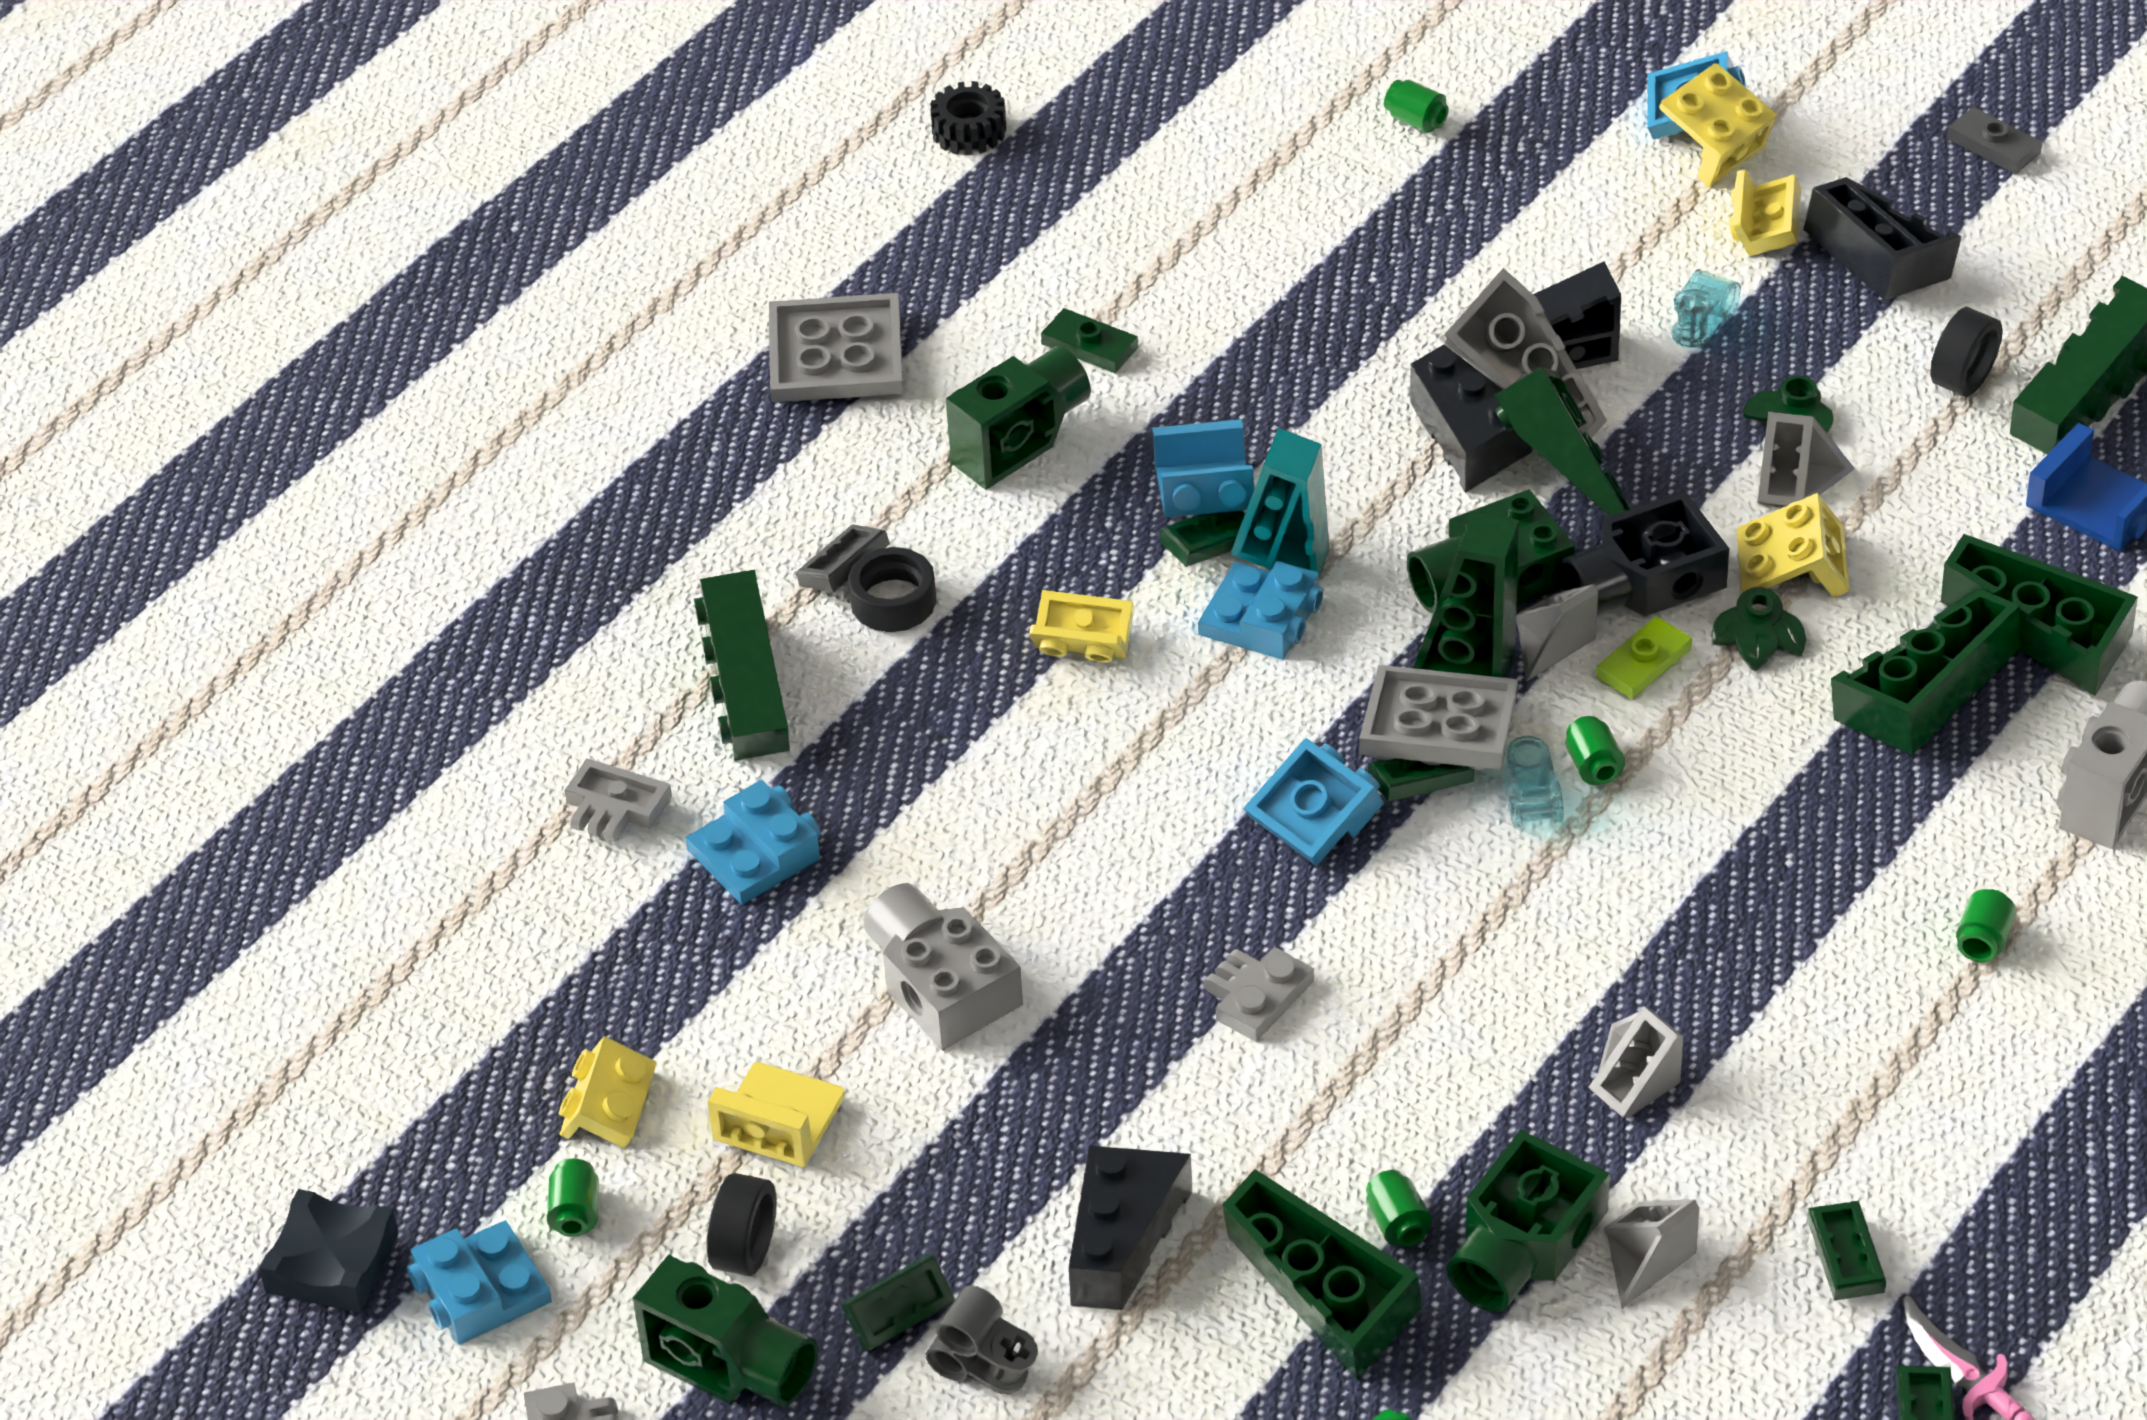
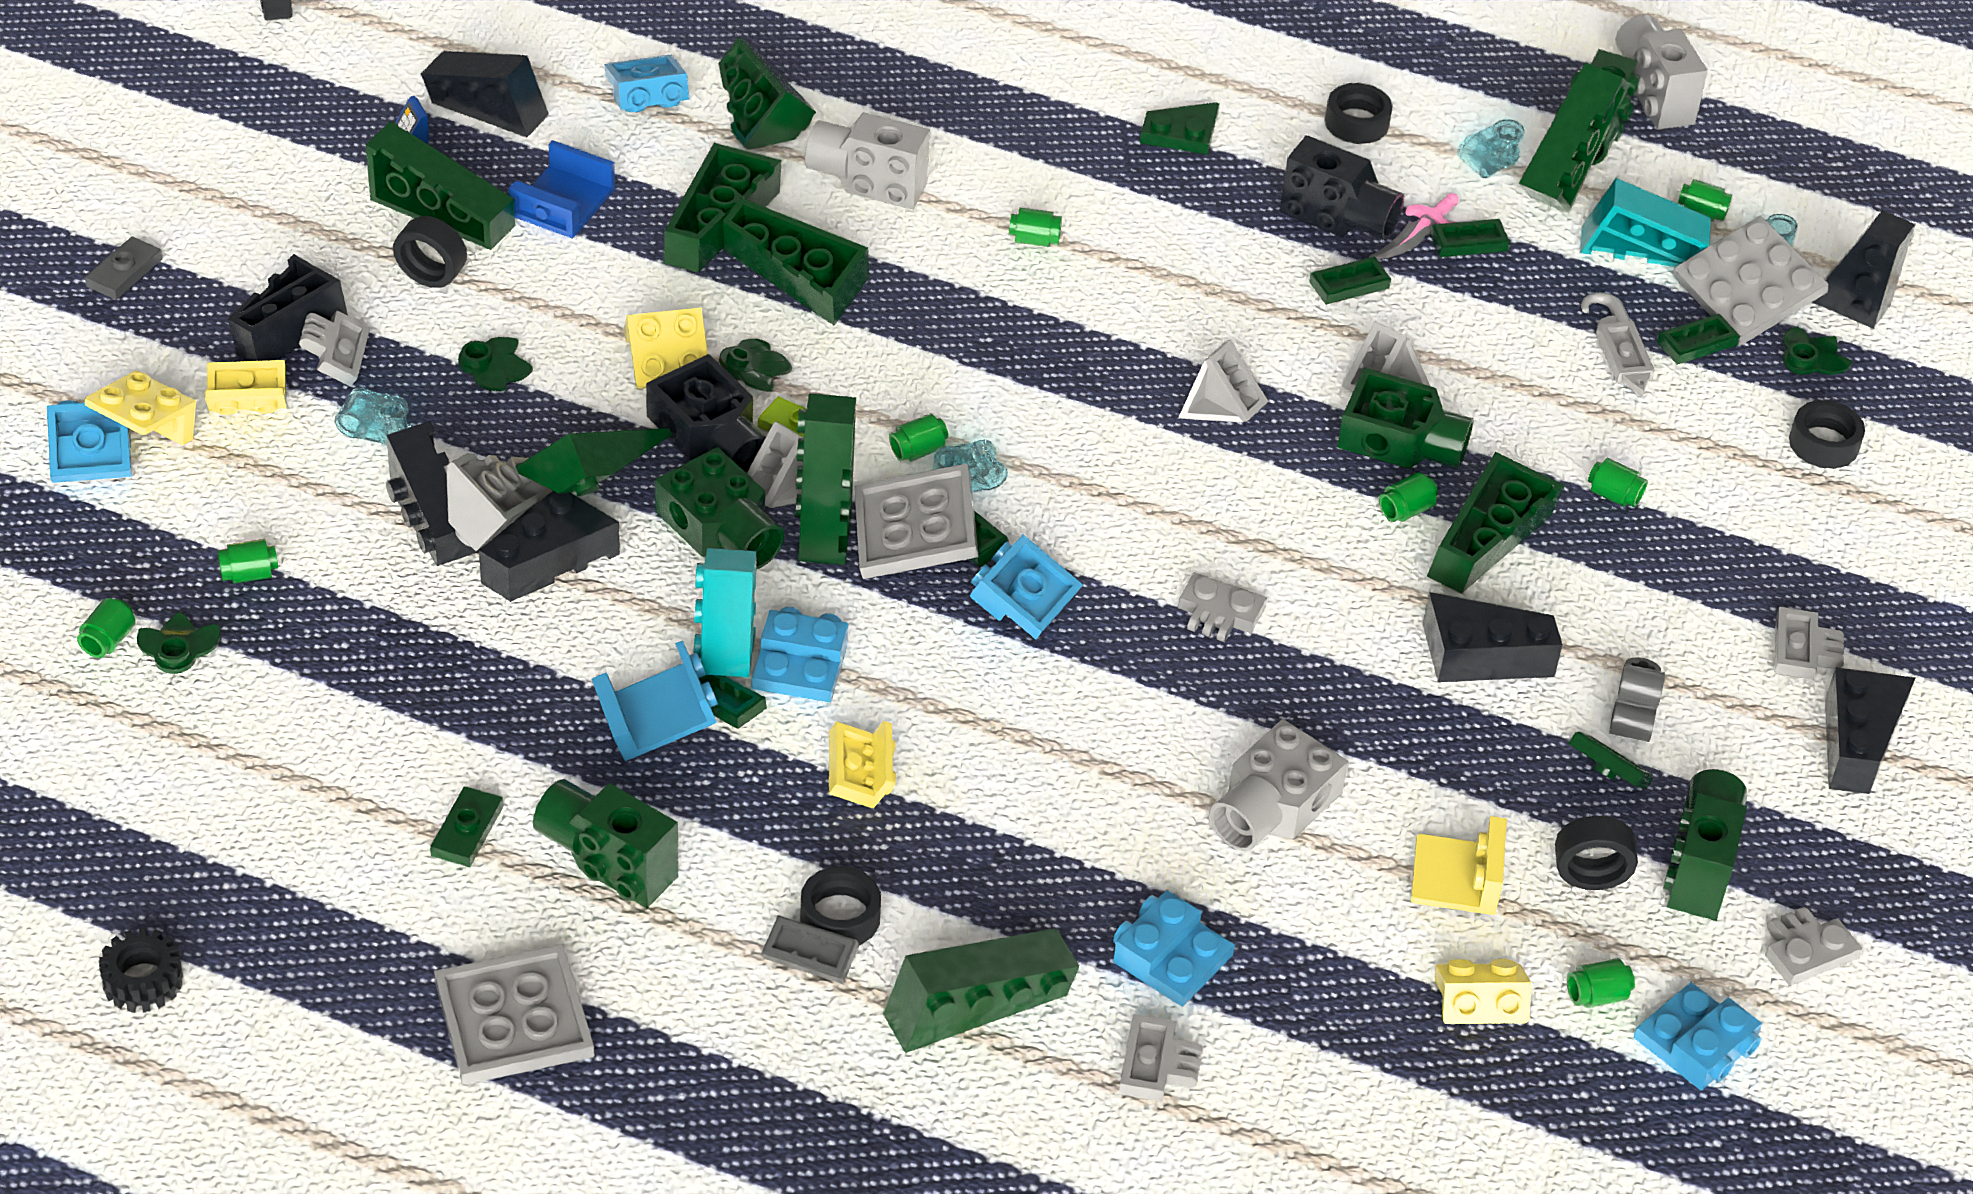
camera: 110 degrees left, 0 degrees up
black brick [259,1189,399,1313] -> none
light grey slope [1757,412,1855,506] -> none
none -> dark green plate [137,612,220,674]
none -> brick [217,539,278,584]
none -> light grey hinge [299,310,370,387]
none -> black brick [1279,135,1405,240]

